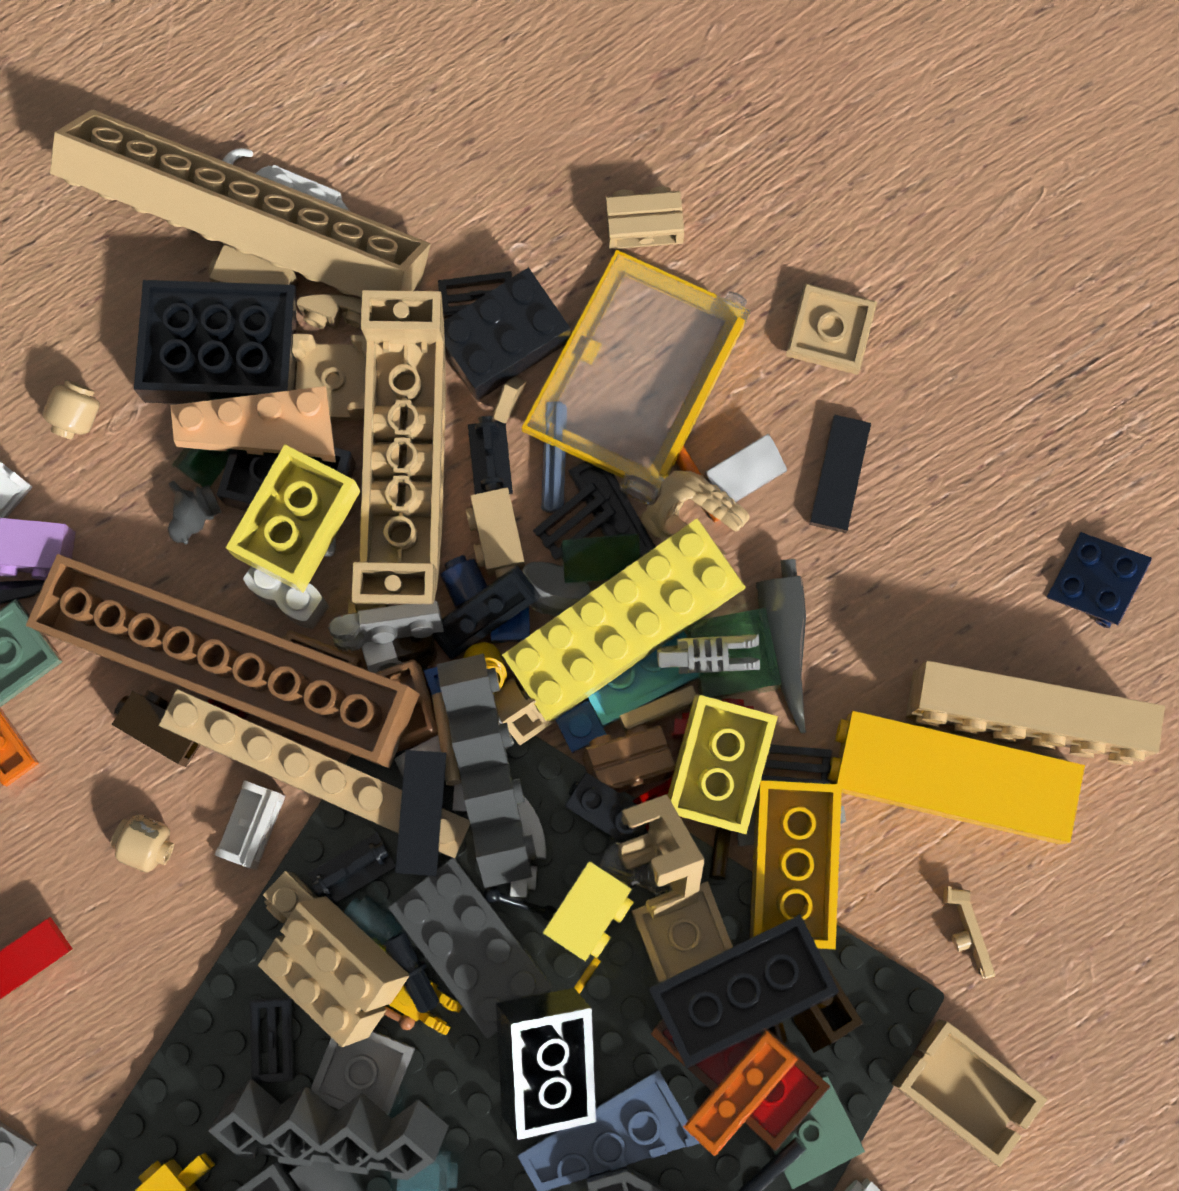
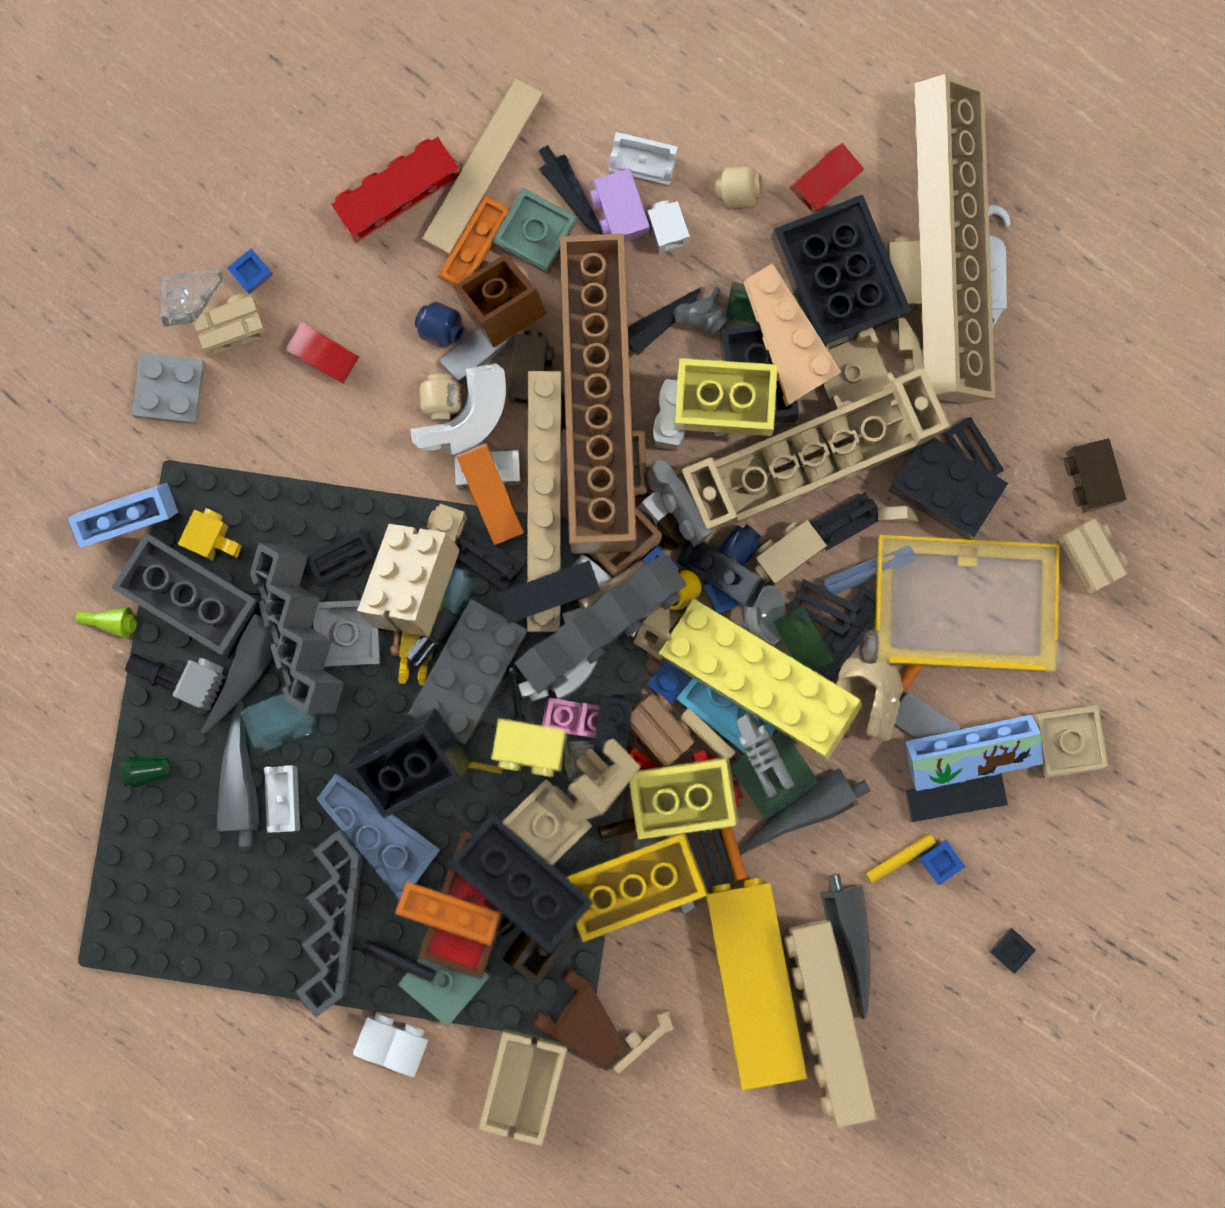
camera: 70 degrees right, 5 degrees up
dark blue hinge [1047,532,1152,628] -> none
none -> white arch [410,364,506,455]
none -> dark blue head [415,302,464,349]
none -> light grey slope [439,329,509,385]
none -> reddish brown brick [453,253,547,348]
none -> orange tile [457,443,524,545]
none -> reddish brown flag [532,966,624,1070]
none -> bright pink slope [542,697,600,738]
none -> black bar [628,287,701,356]
none -> white brick [647,200,690,254]
none -> orange piece [719,826,748,882]
none -> red hinge [789,143,864,211]
none -> dark grey piece [821,873,871,1019]
none -> yellow piece [865,834,937,884]
none -> light blue brick [905,715,1043,791]
none -> blue plate [919,840,965,885]
none -> black tile [989,927,1036,974]
none -> dark brown brick [1064,438,1127,513]

